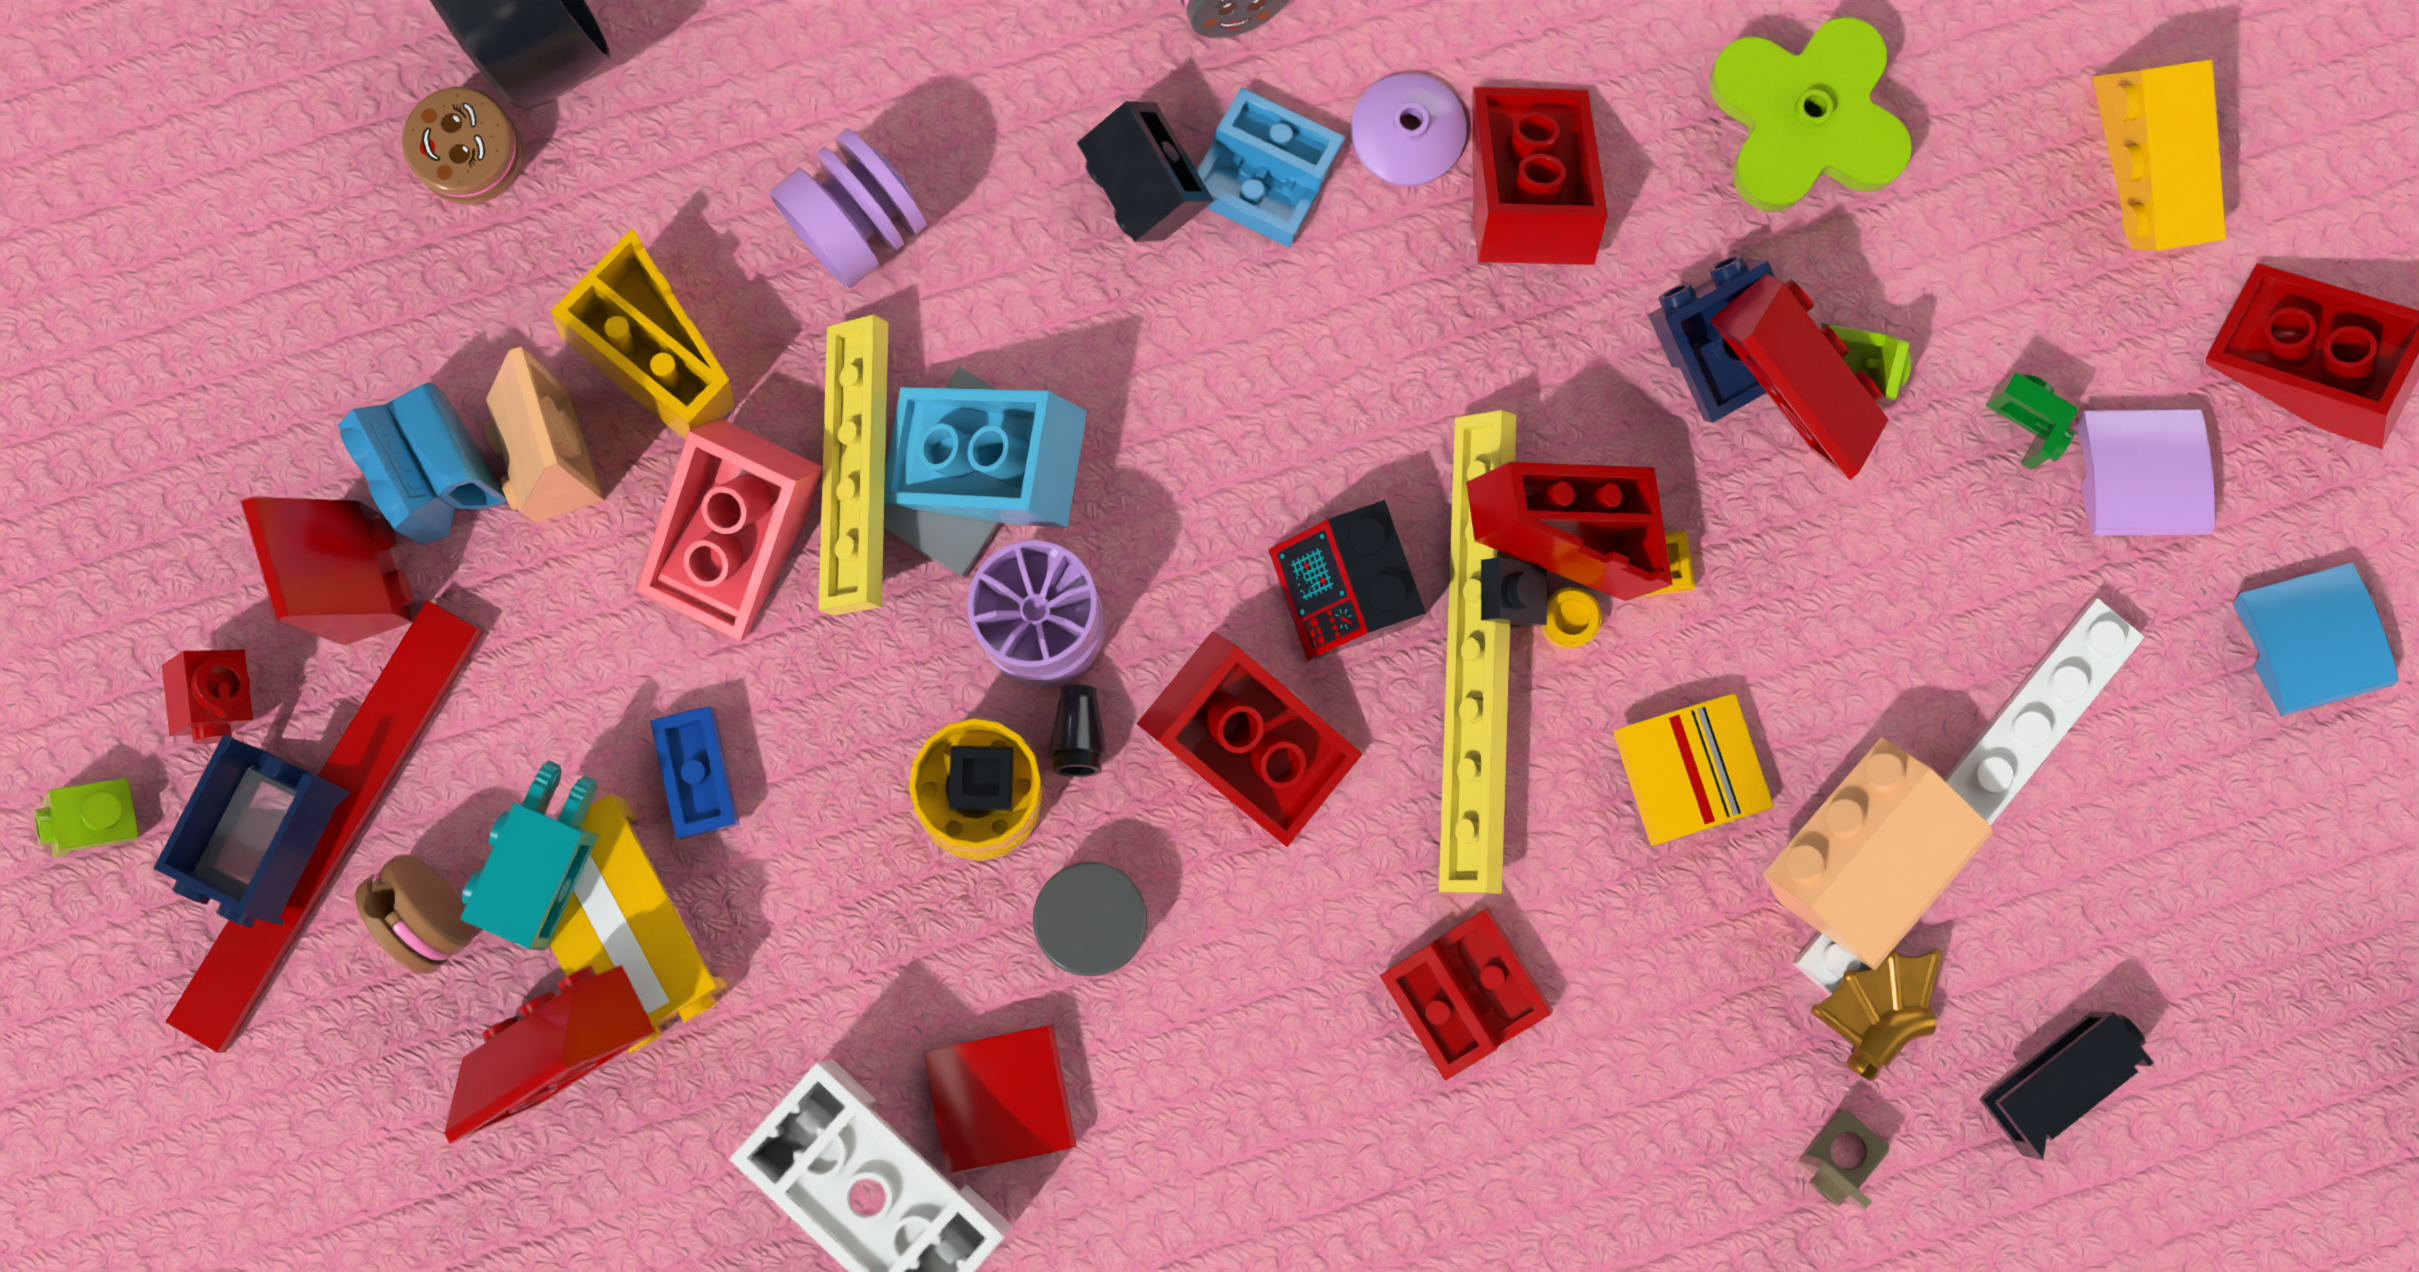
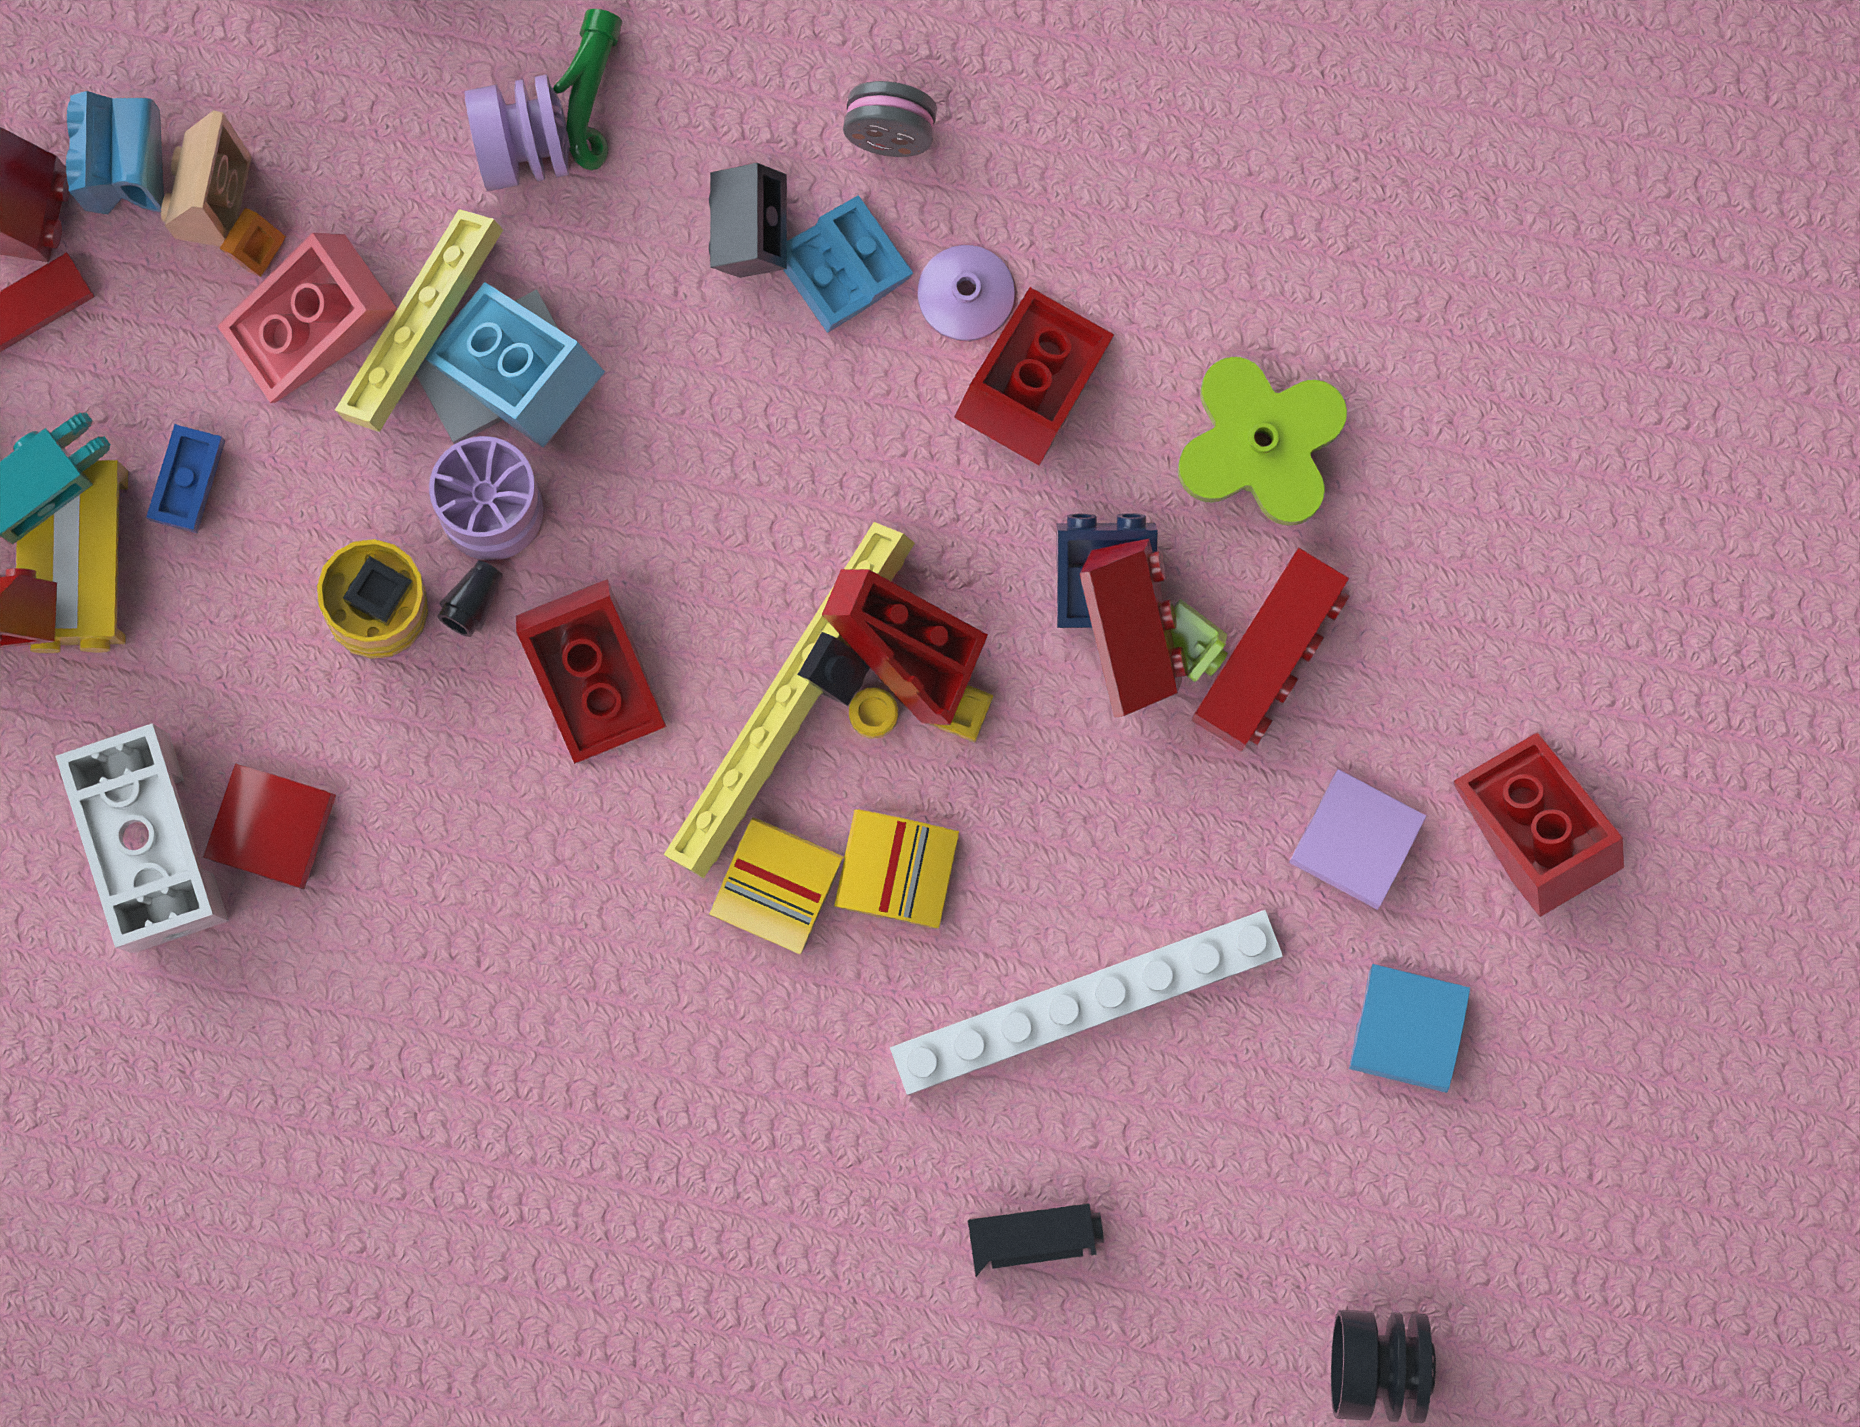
camera: 30 degrees right, 0 degrees up
yellow wedge [550,227,735,440] -> none
dark grey head [1033,862,1147,976] -> none
black slope [1268,500,1426,662] -> none
red slope [1379,907,1554,1081] -> none
light nougat slope [1763,737,1993,971] -> none
dark tan bracket [1798,1110,1889,1209] -> none
pearl gold arm [1811,948,1942,1081] -> none
green bracket [1985,372,2079,470] -> none
yellow wedge [2092,59,2226,251] -> none
none -> orange plate [219,208,286,277]
none -> green plant [553,9,623,171]
none -> yellow slope [709,817,844,955]
none -> red brick [1191,547,1350,752]

